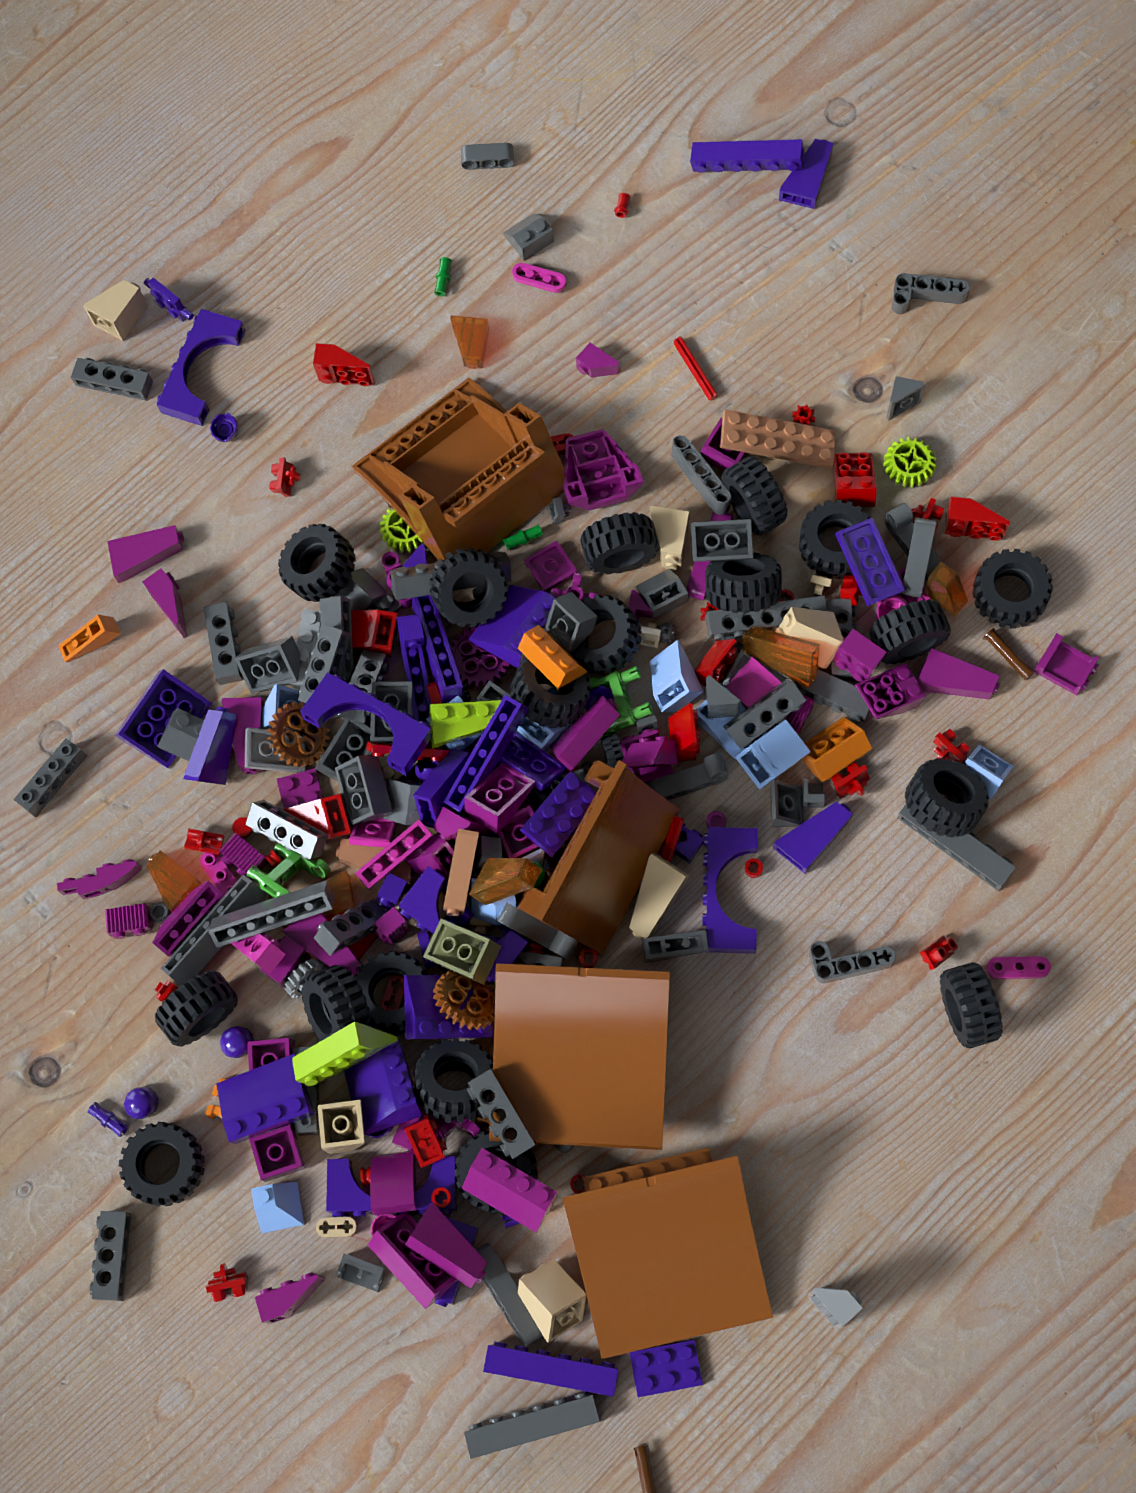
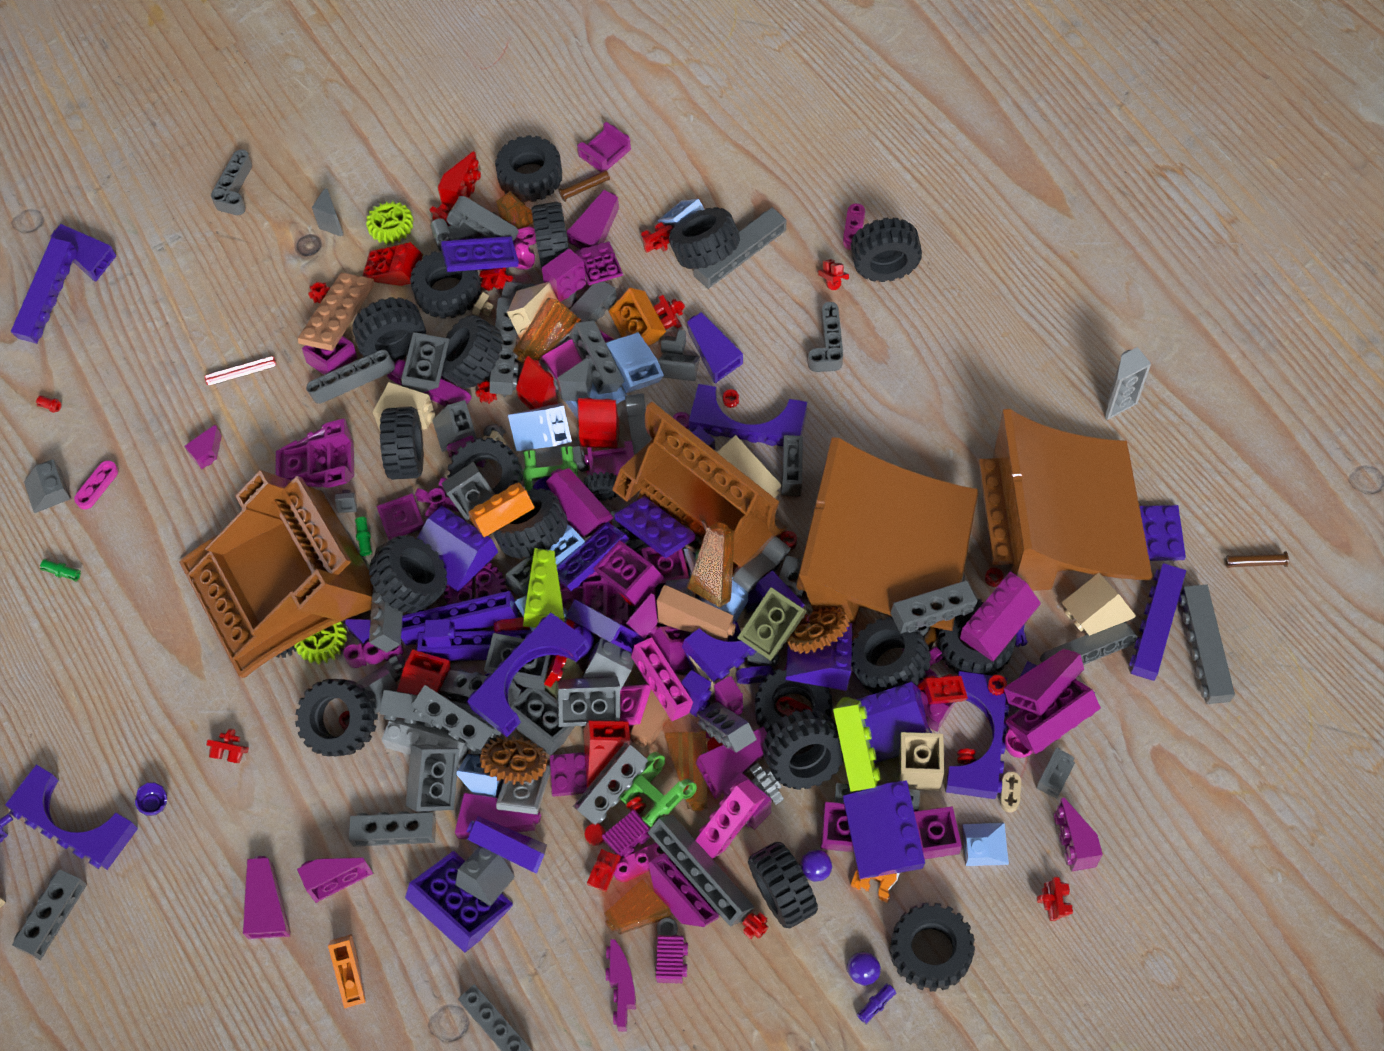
camera: 85 degrees left, 10 degrees down
dark grey brick [90,1211,131,1301] -> none
dark grey brick [208,880,335,947] -> none
red slope [313,343,375,386] -> none
magenta slope [370,1152,416,1215] -> none
dark purple brick [444,695,529,813] -> none
clear orange slope [450,315,489,369] -> none
magenta slope [622,736,678,768] -> none

